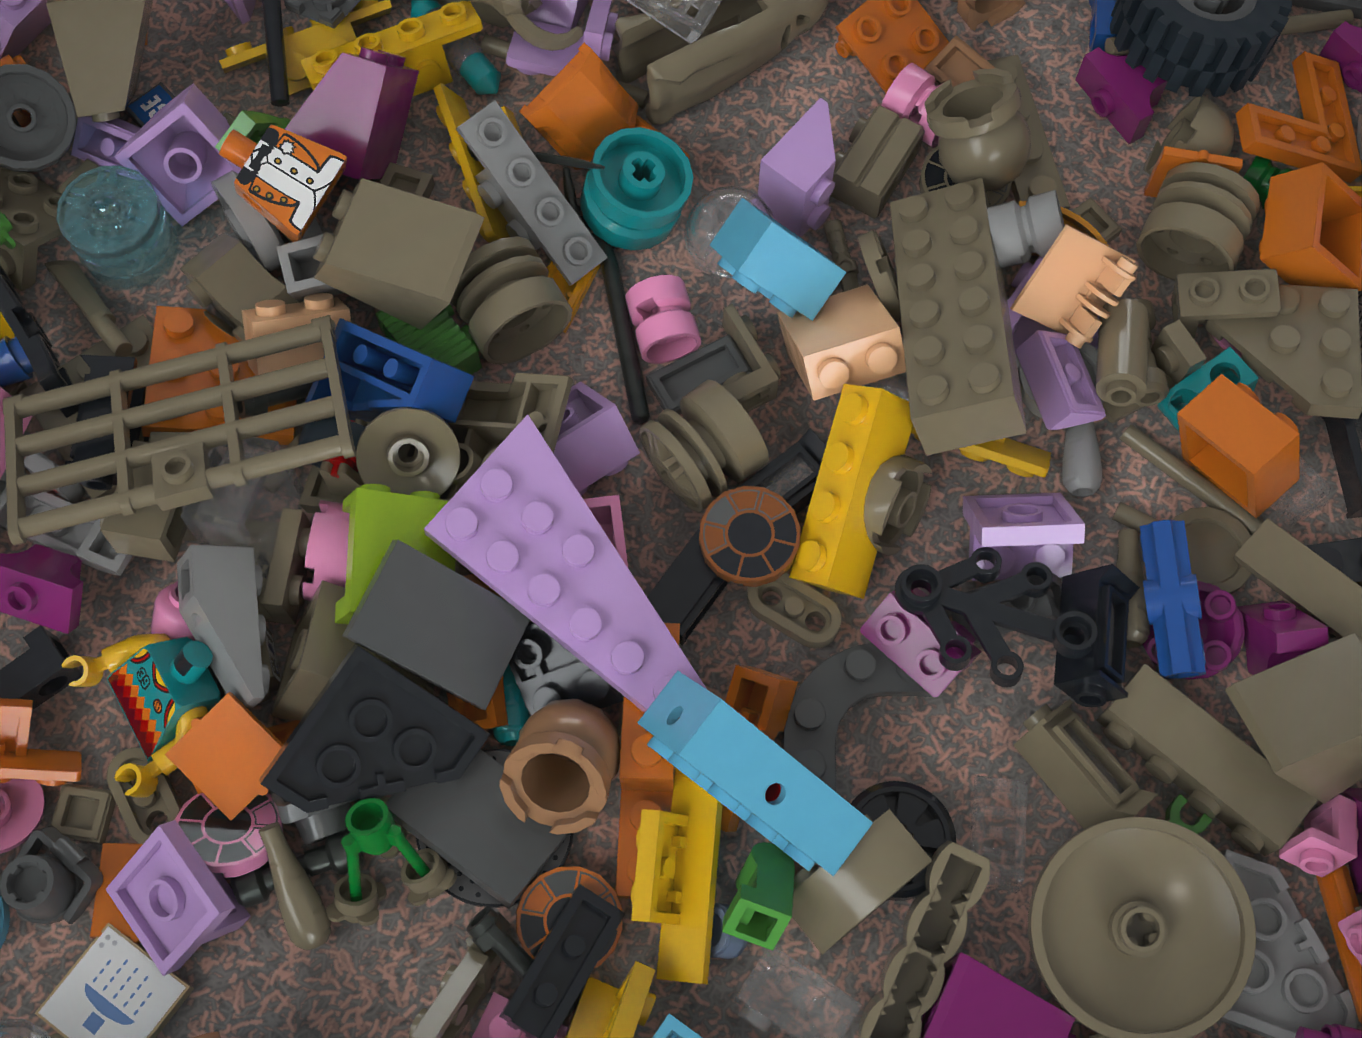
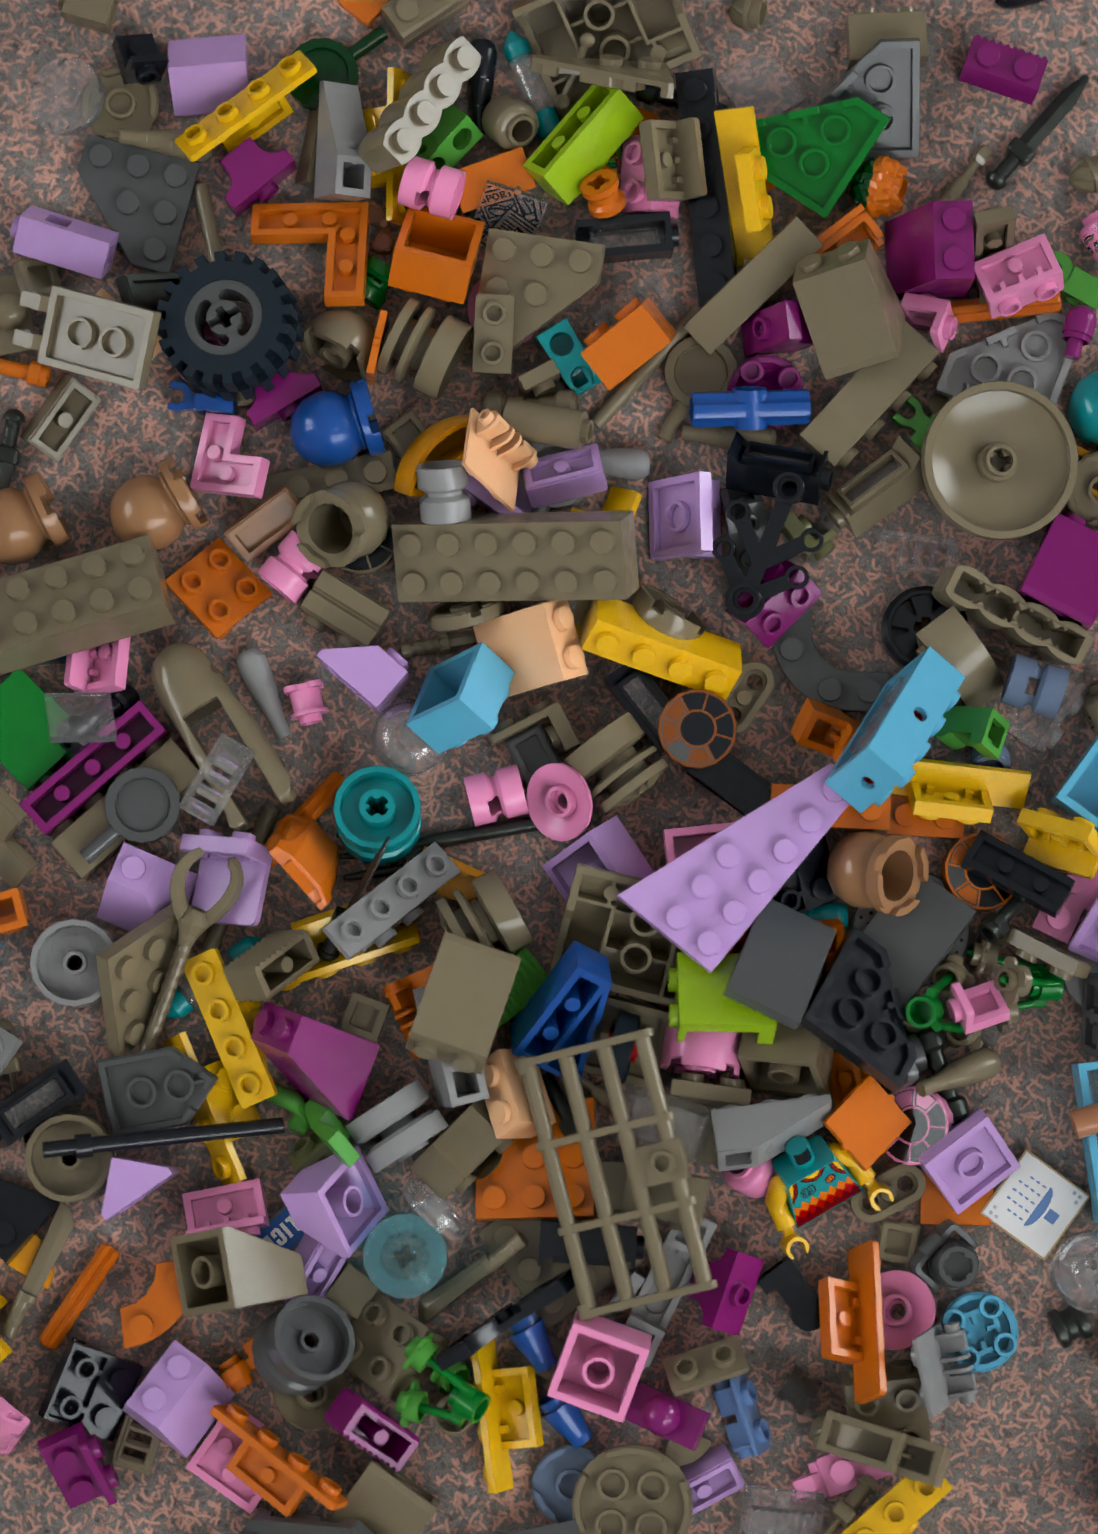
camera: 90 degrees left, 15 degrees up
torso [219,125,347,242] -> none
dark tan dish [356,407,460,495] -> none
none -> bright pink bracket [182,1178,270,1237]
none -> bright pink plate [189,413,270,499]
none -> dark tan brick [223,929,320,1002]
none -> light grey piece [236,647,292,740]
none -> bright pink brick [283,679,329,726]
none -> blue tile [290,378,386,468]
none -> clear tile [401,1177,472,1243]
none -> bright pink dish [526,762,593,841]
none -> olive bracket [781,510,839,562]
none -> bright pink bracket [946,980,1010,1035]
none -> dark tan plant [967,935,1064,1033]
none -> sand blue wheel [1000,653,1070,719]

